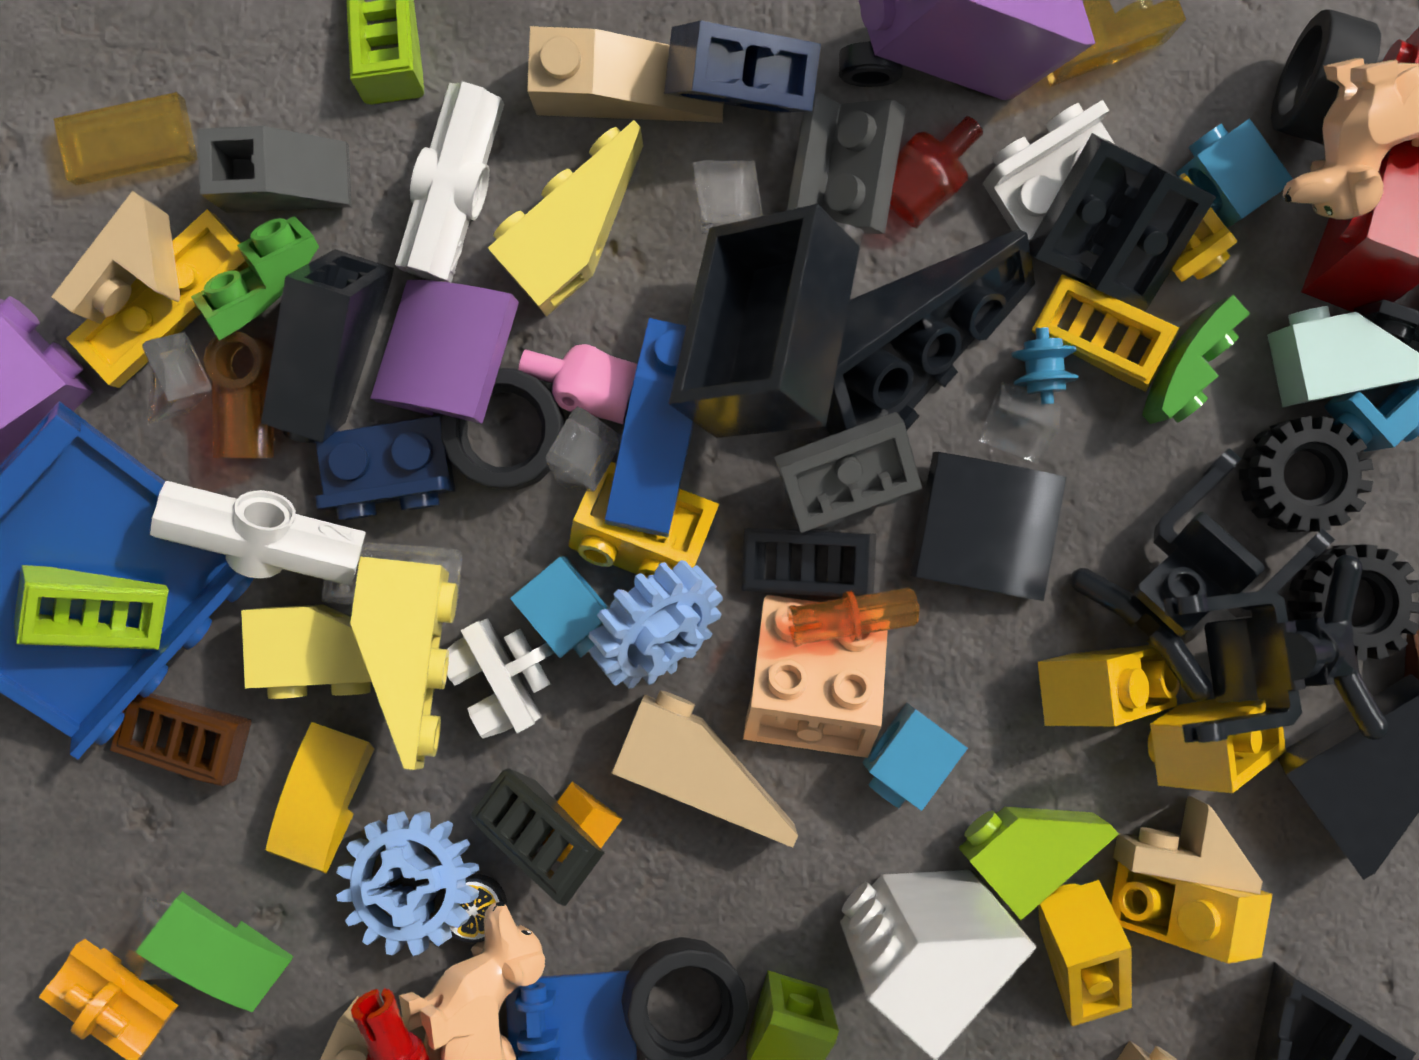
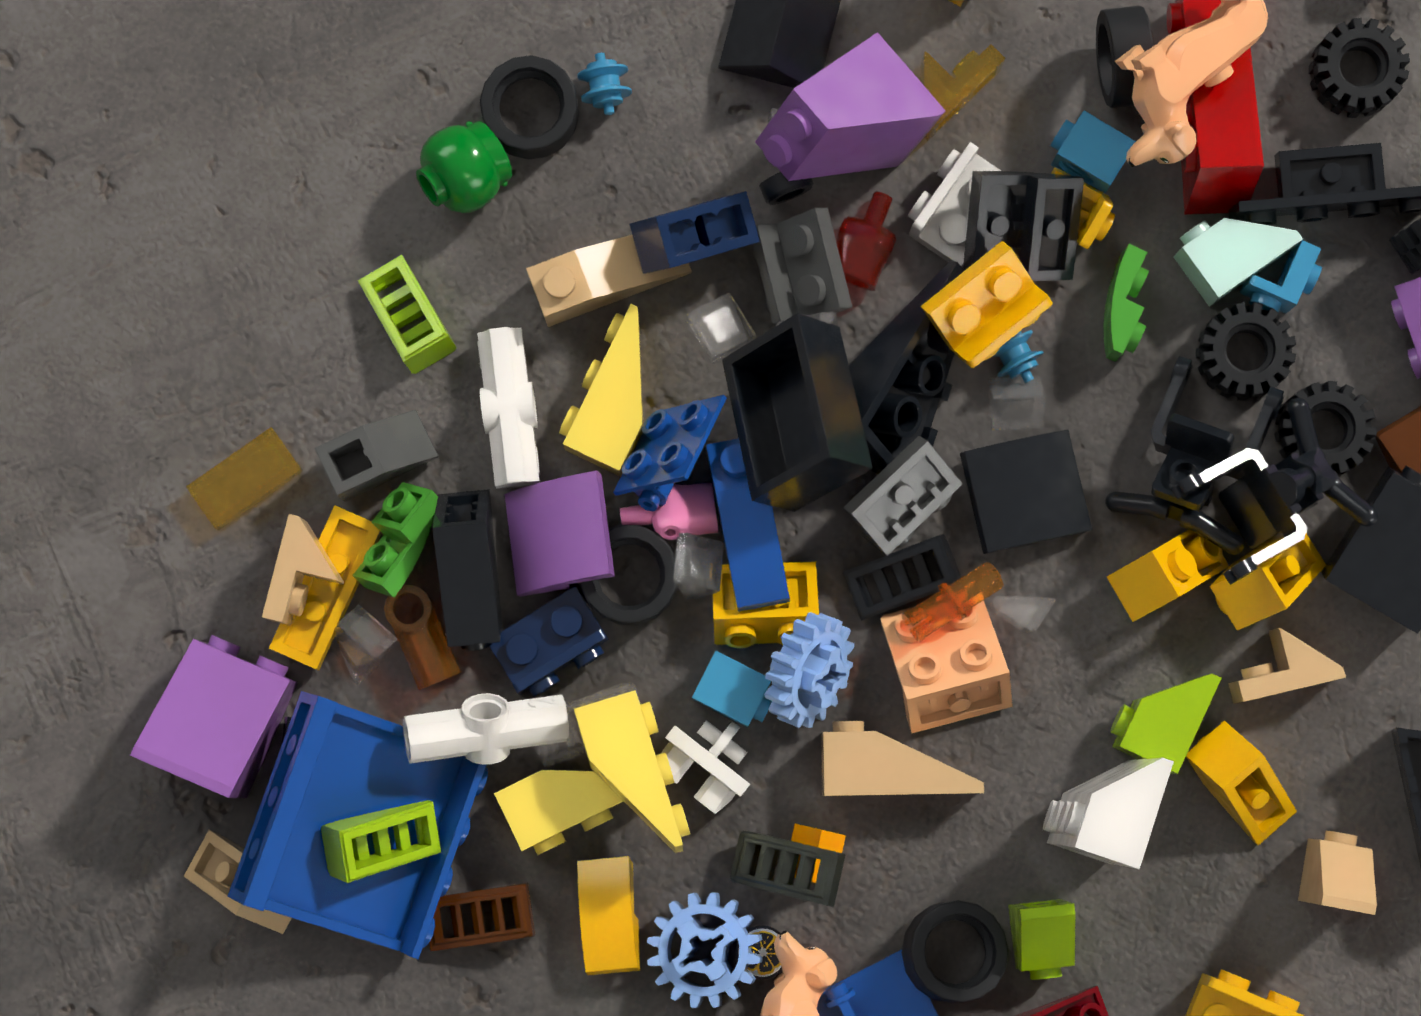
camera: 20 degrees left, 5 degrees down
dark azure brick [862,703,968,811] -> none
yellow slope [1032,274,1179,392] -> none
yellow slope [1111,862,1273,964] -> none
none -> blue hinge [613,395,727,511]
none -> yellow bracket [921,241,1053,368]
none -> clear slope [986,595,1056,634]

